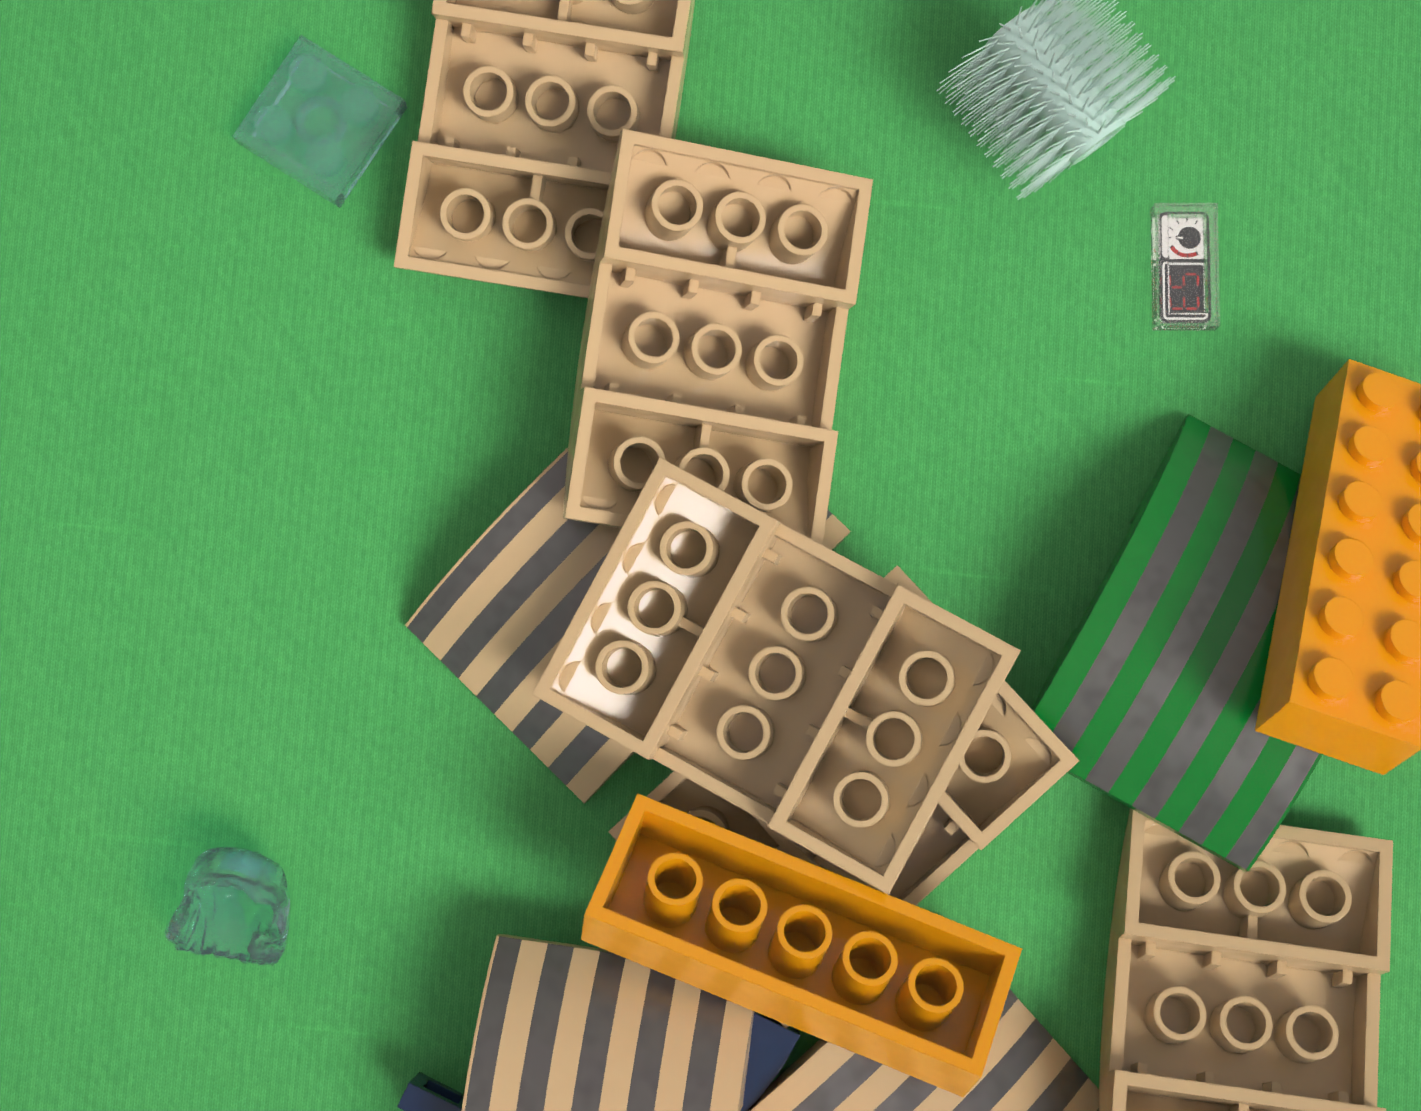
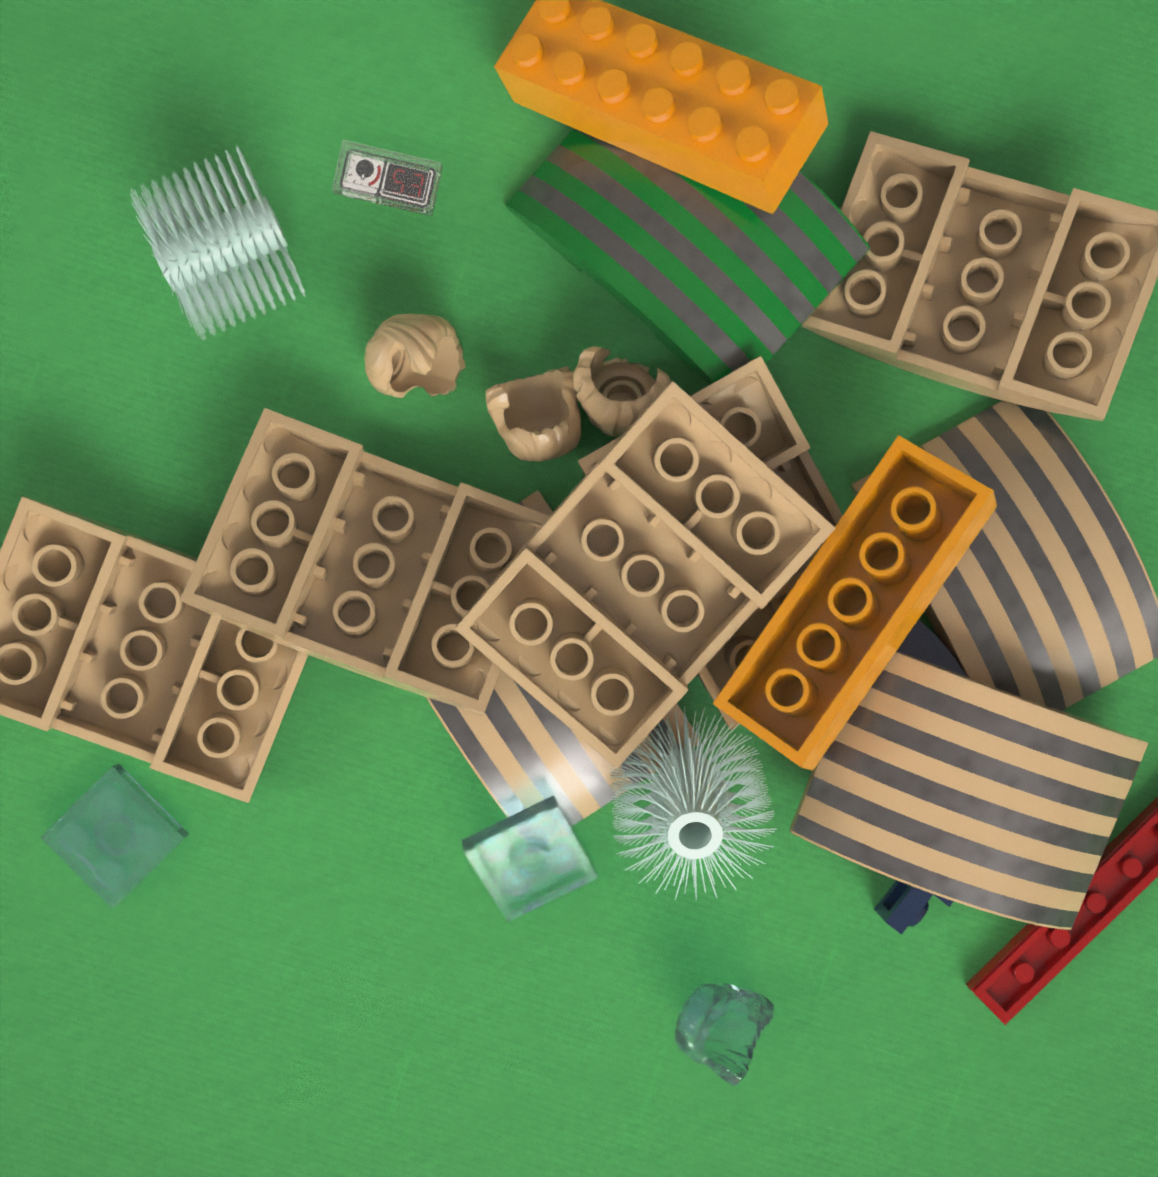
camera: 85 degrees left, 5 degrees up
none -> tan hair [364,314,465,398]
none -> clear light blue plate [461,795,598,922]
none -> tan hair [485,366,581,462]
none -> tan hair [572,346,671,437]
none -> light aqua piece [611,706,777,901]

